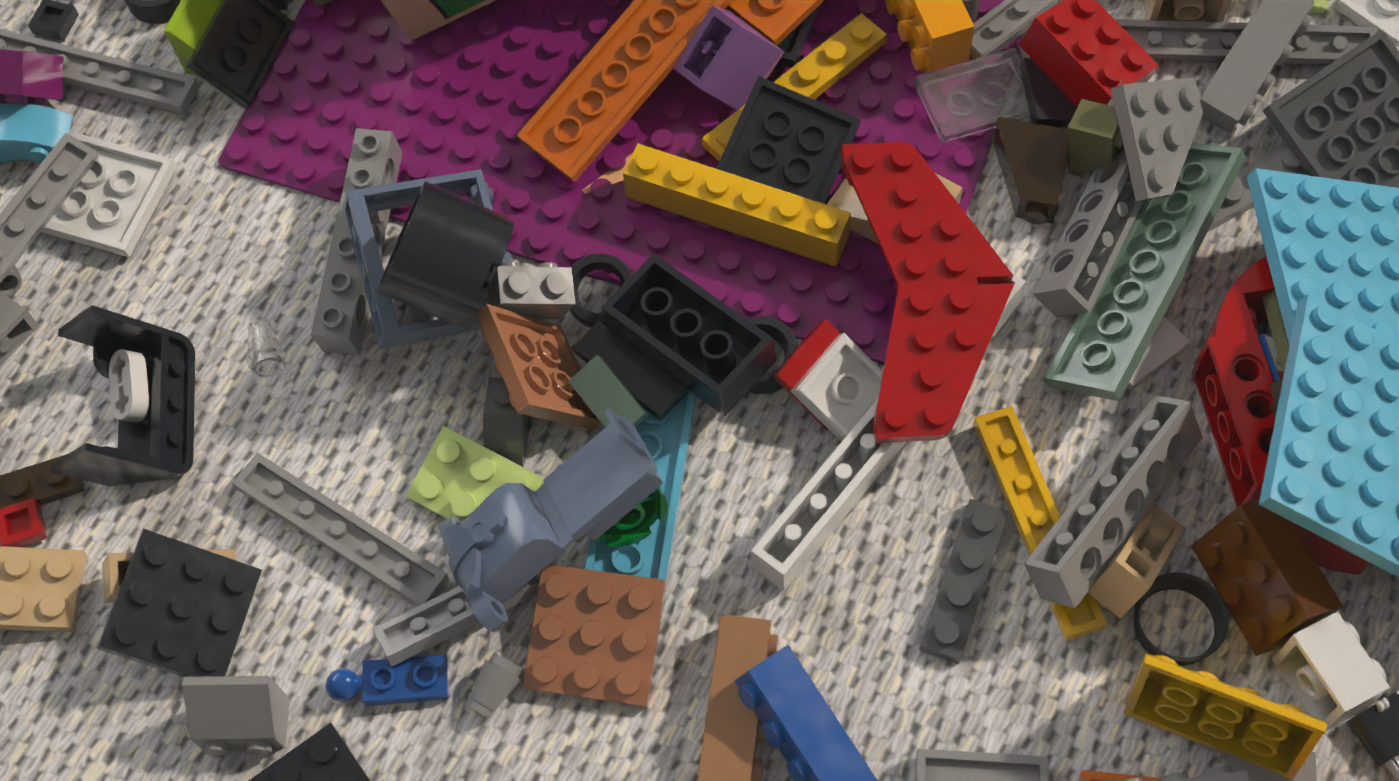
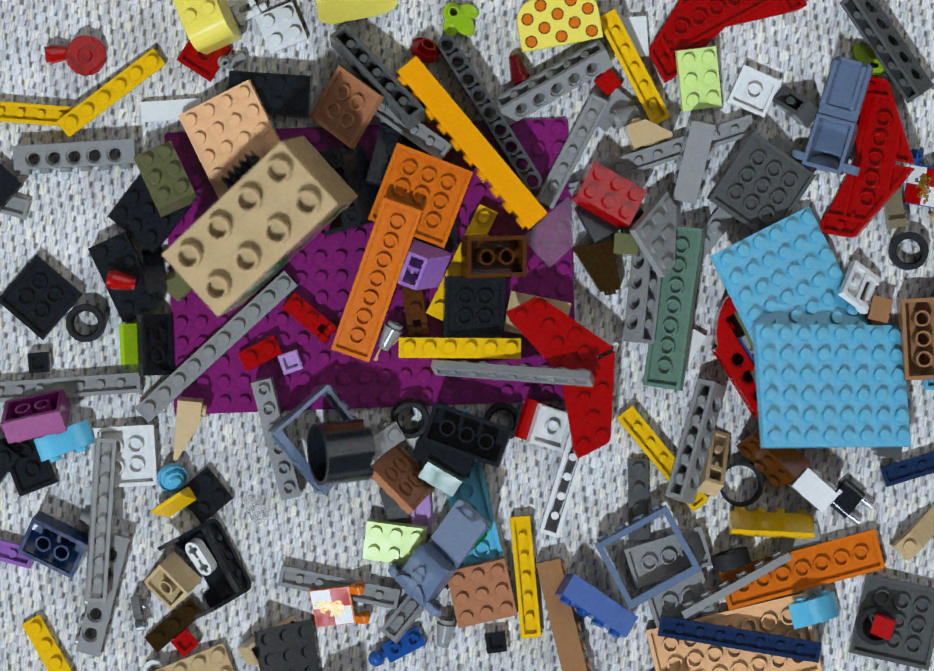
camera: 20 degrees left, 25 degrees up
none -> light grey plate [135,271,298,423]
none -> tan slope [143,551,202,611]
none -> yellow slope [151,487,196,518]
none -> medium azure plate [157,463,188,492]
none -> tan slope [173,396,207,460]
none -> black plate [176,467,233,524]
none -> red plate [237,335,283,372]
none -> lavender tile [278,349,303,375]
none -> red plate [282,292,338,344]
none -> flag [309,582,370,628]
none -> light grey cone [378,320,403,351]
none -> reddish brown plate [402,286,429,337]
none -> lavender tile [411,494,432,534]
none -> light grey plate [431,358,595,387]
none -> reddish brown brick [461,233,527,278]
none -> black plate [484,630,507,654]
none -> yellow plate [510,515,541,639]
none -> sand blue window [594,504,702,610]
none -> light grey plate [624,525,712,588]
none -> black tyre [710,546,751,573]

